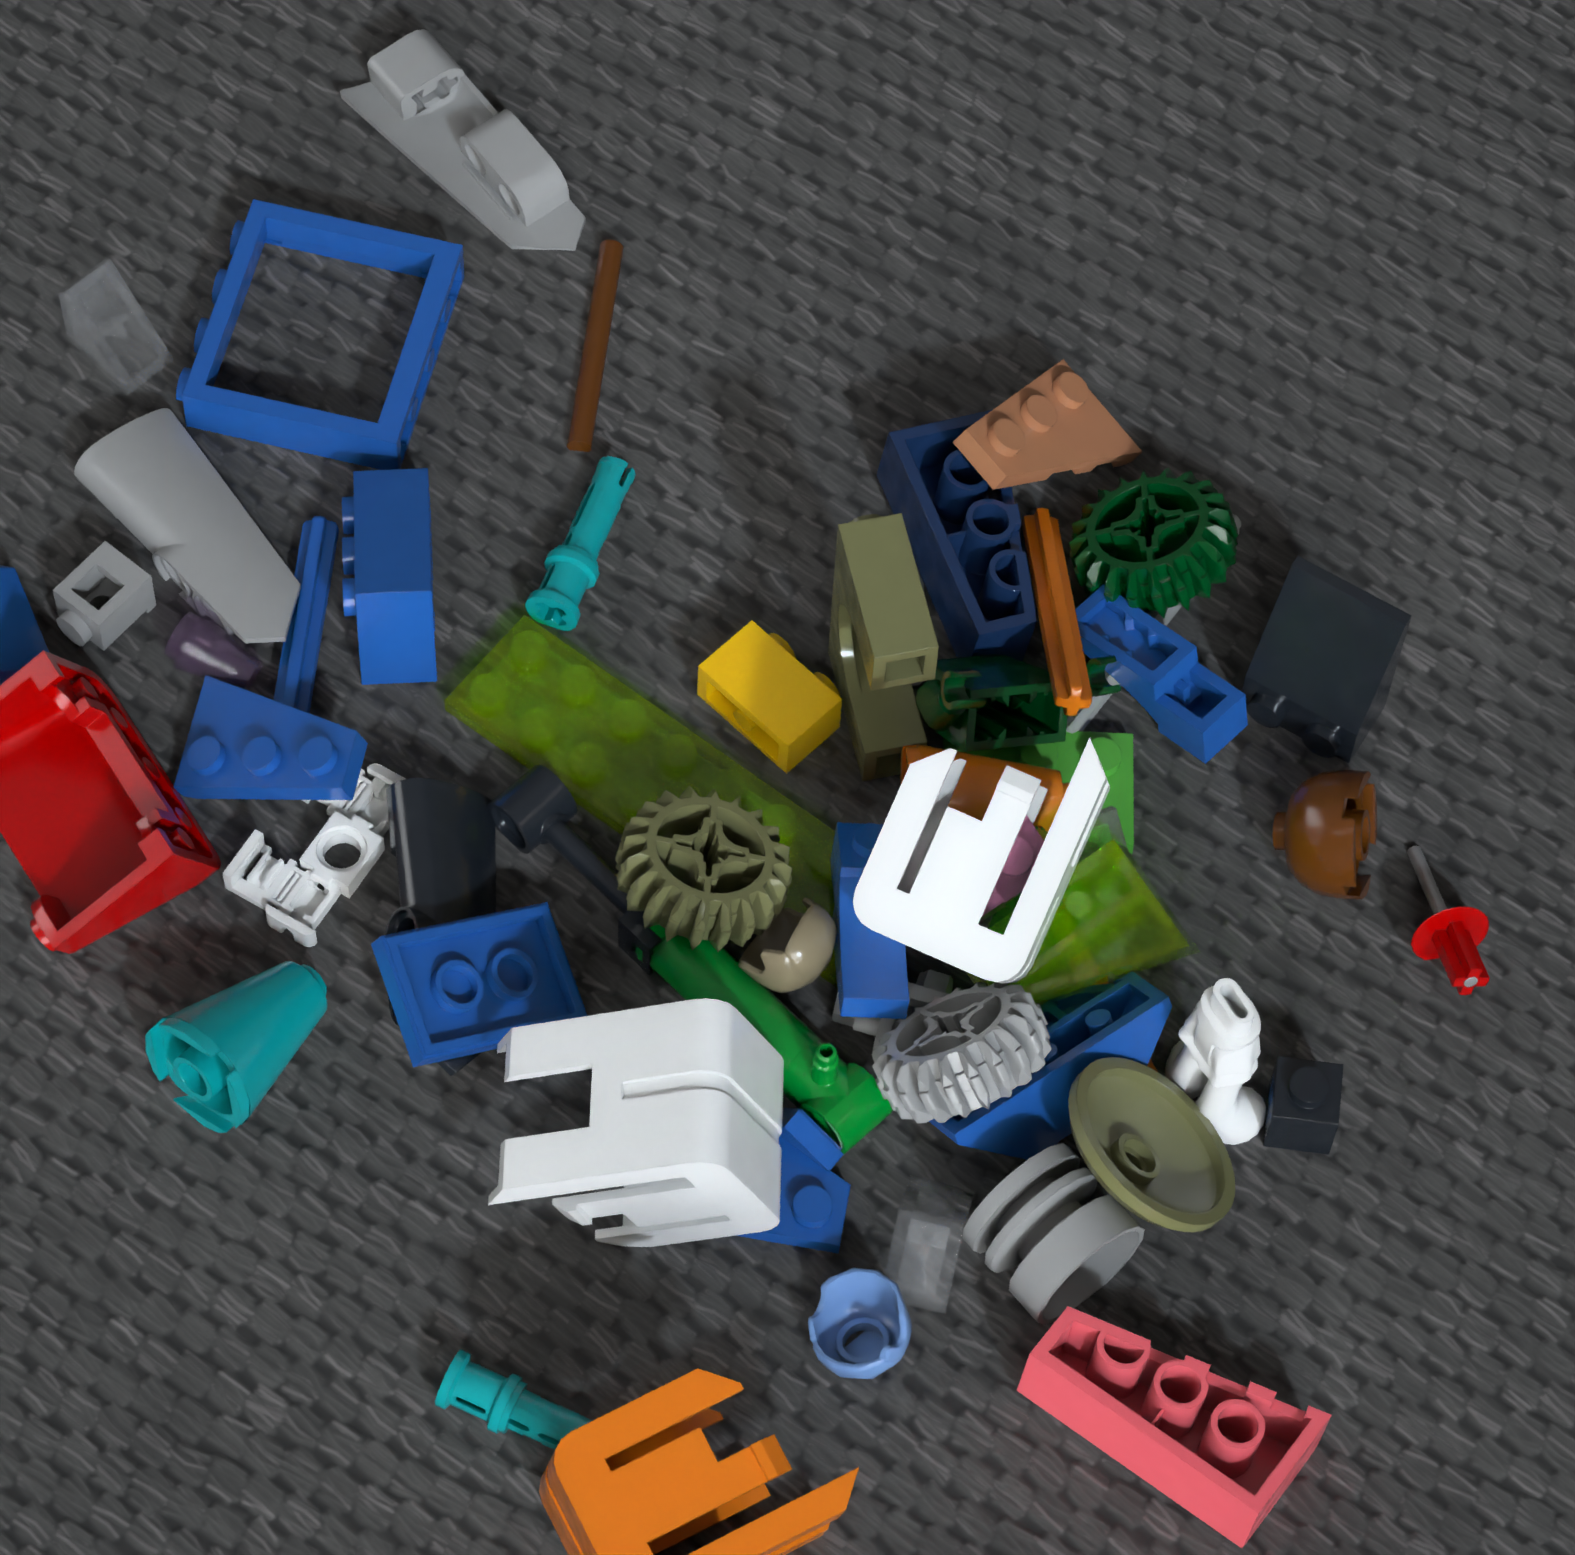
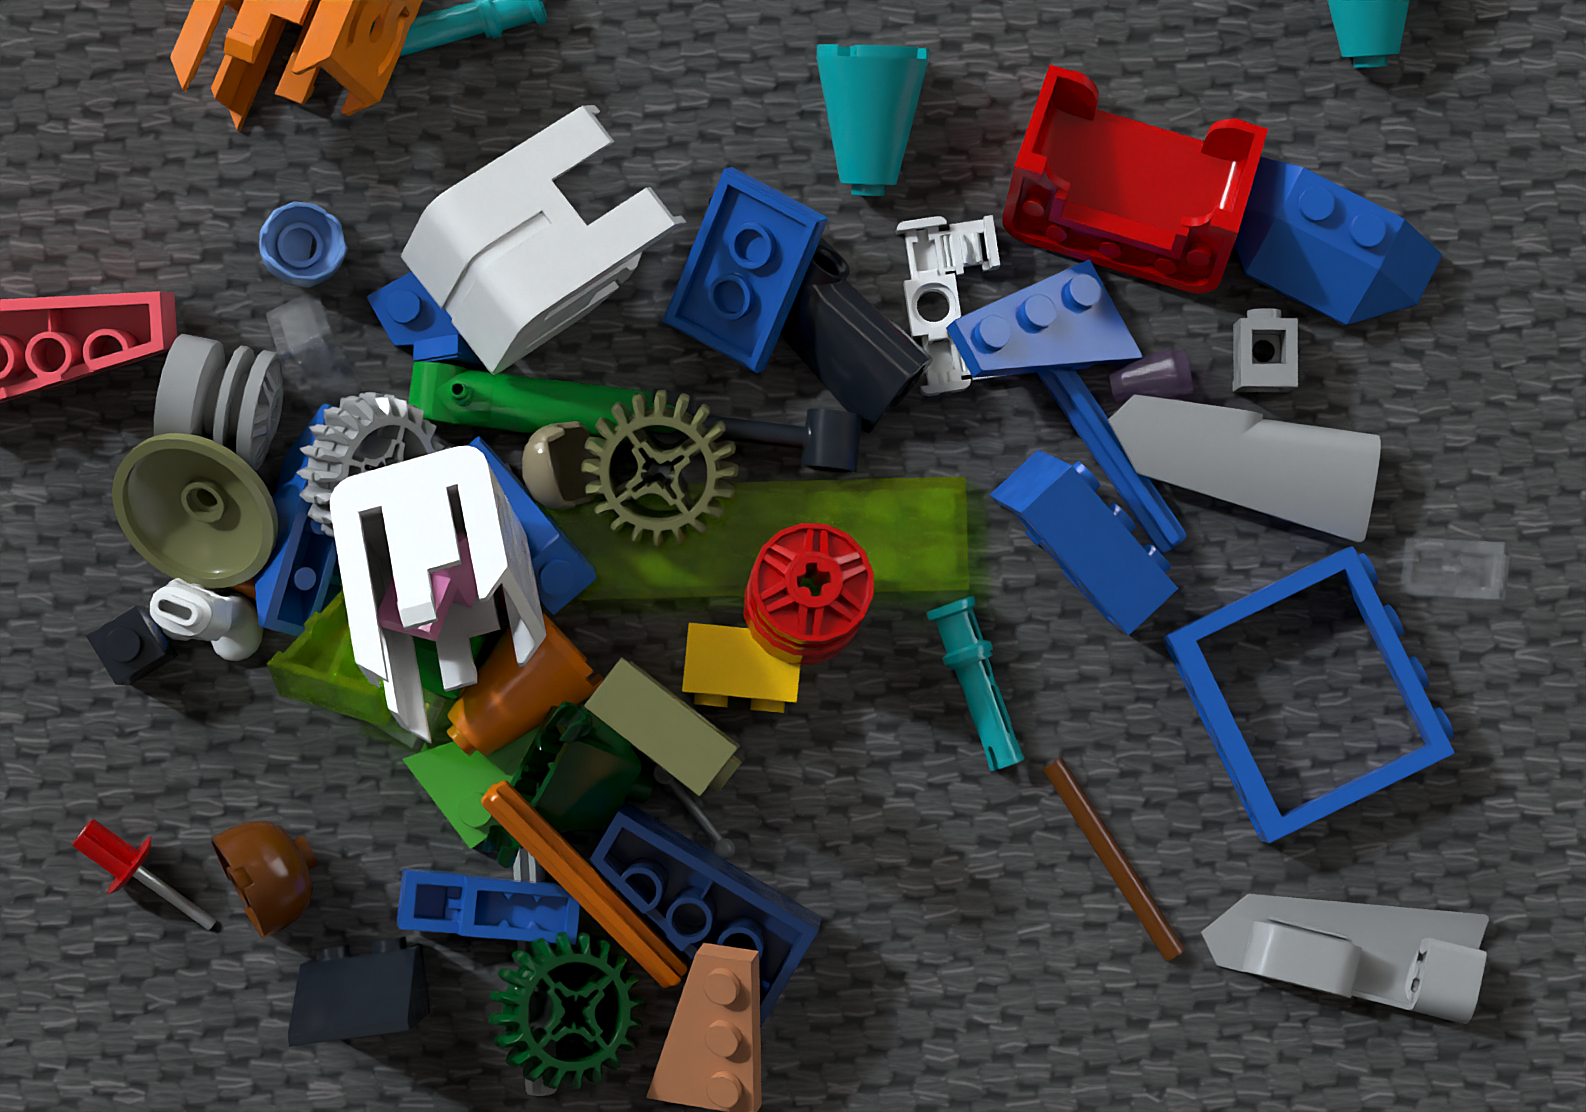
camera: 140 degrees right, 25 degrees up
none -> red wheel [744,523,874,665]

